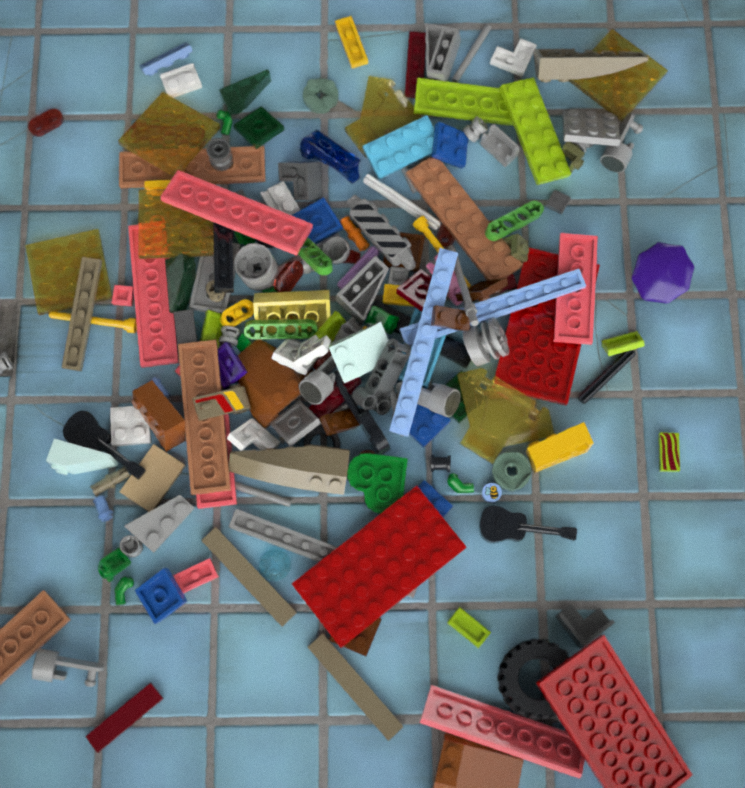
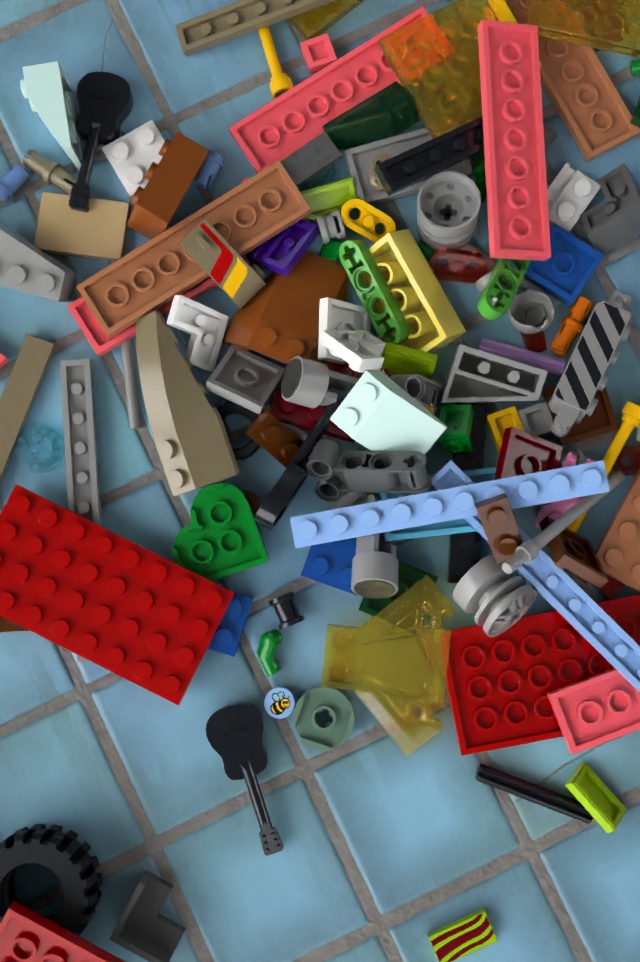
camera: 65 degrees right, 10 degrees up
dark grey wheel [206,138,233,171] -> none
lime tile [447,607,491,649] -> none
yellow wedge [525,422,594,473] -> none

